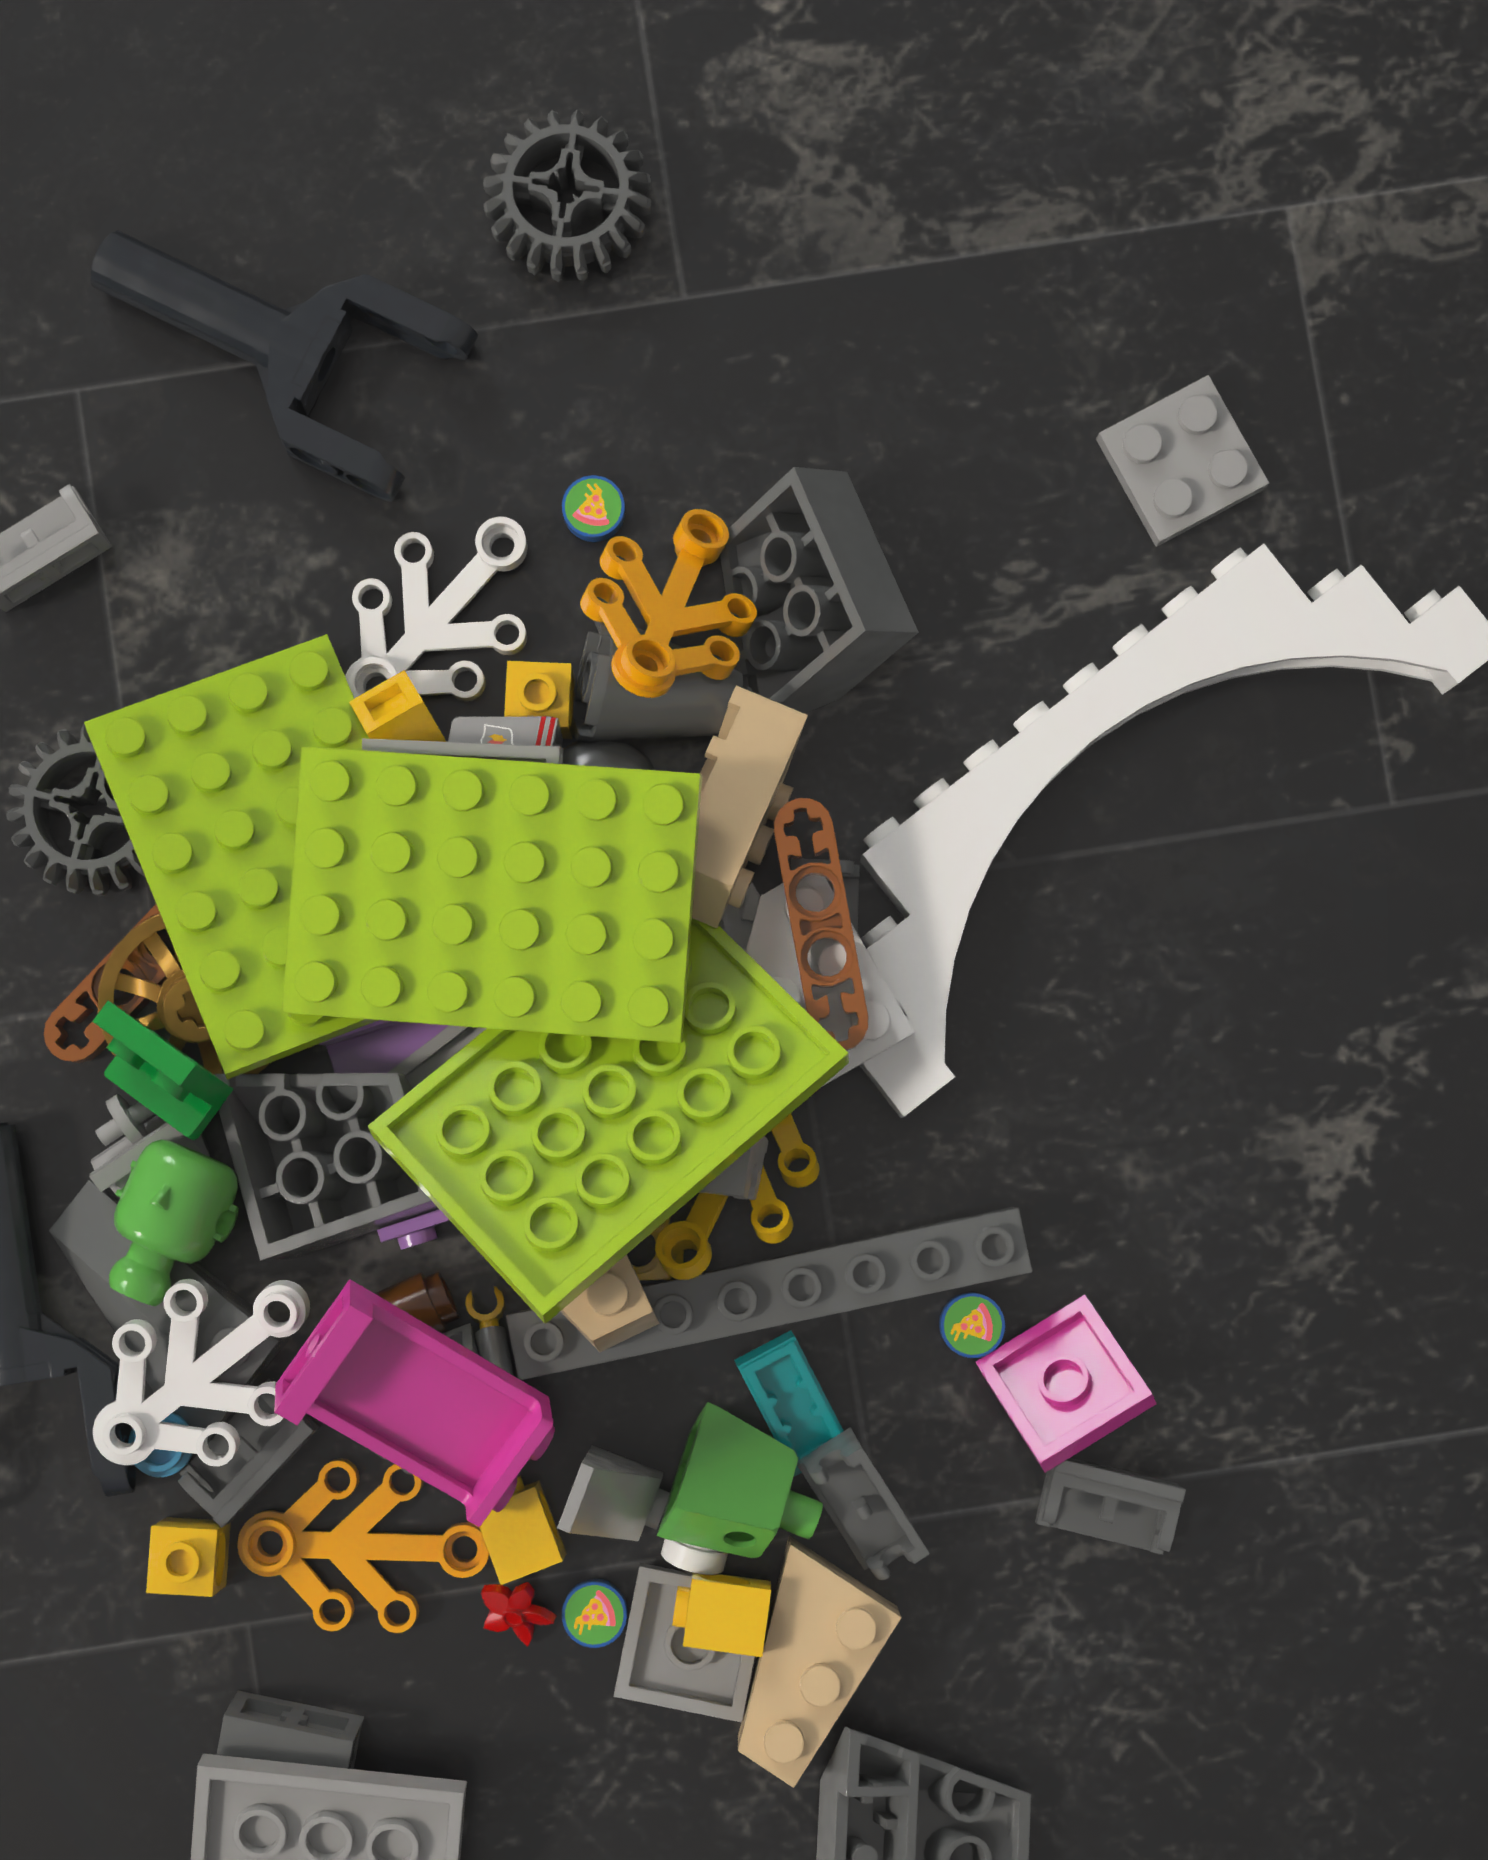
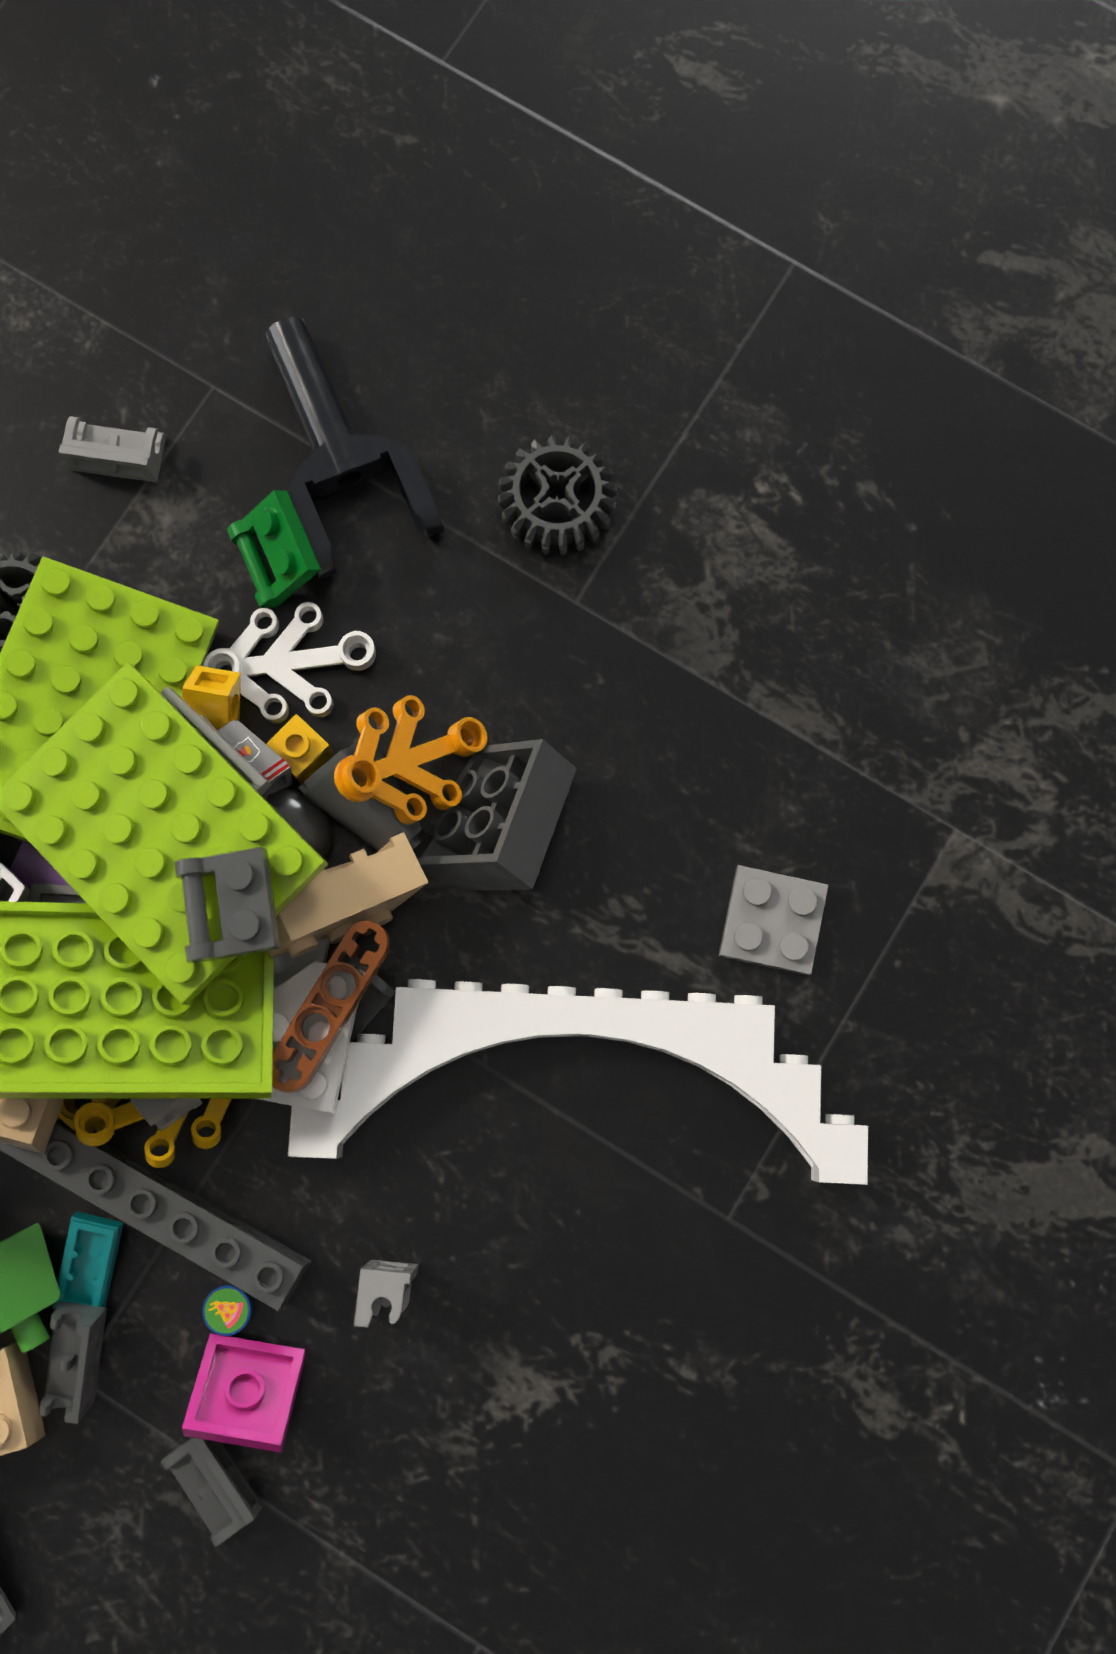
camera: 40 degrees right, 5 degrees down
tile [562,475,625,542] -> none
none -> dark grey plate [174,847,280,963]
none -> green plate [227,490,321,609]
none -> light grey hinge [354,1259,419,1327]

